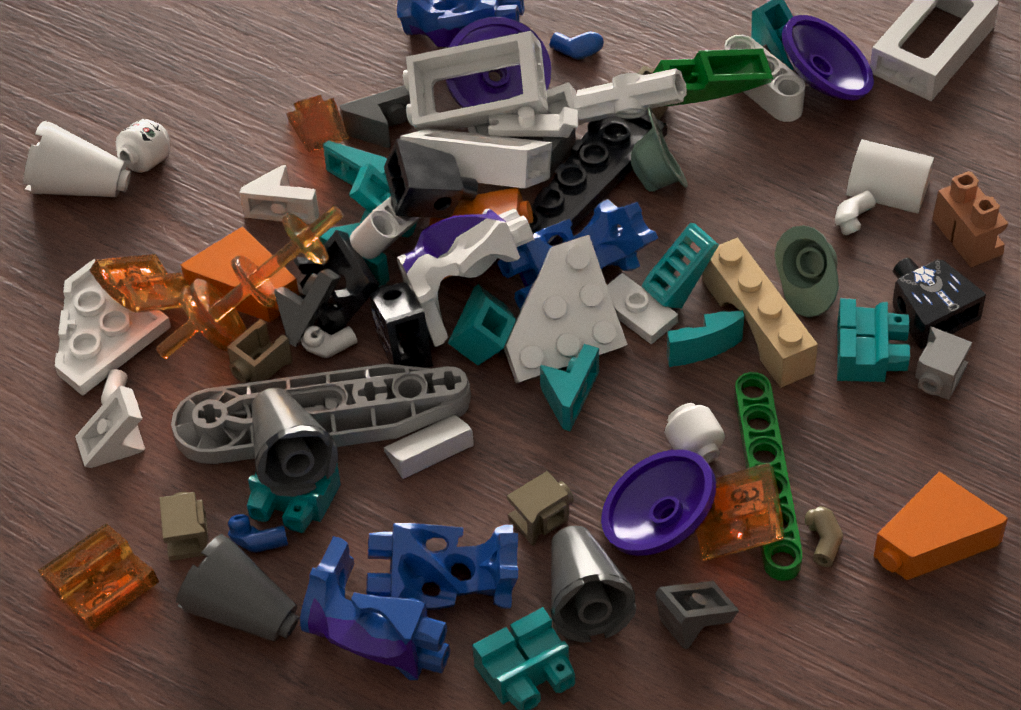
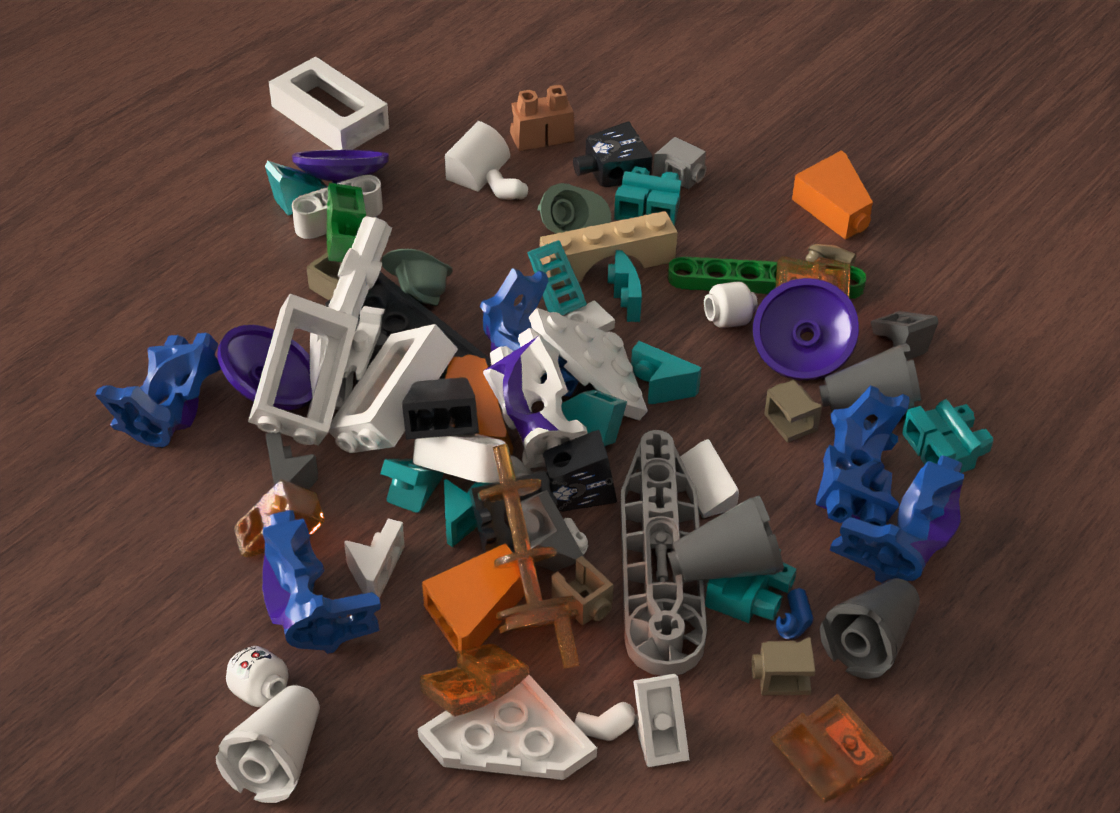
camera: 85 degrees left, 5 degrees down
teal slope [323,140,387,186] -> none
blue arm [549,31,604,60] -> none
none -> blue hips [262,510,381,654]

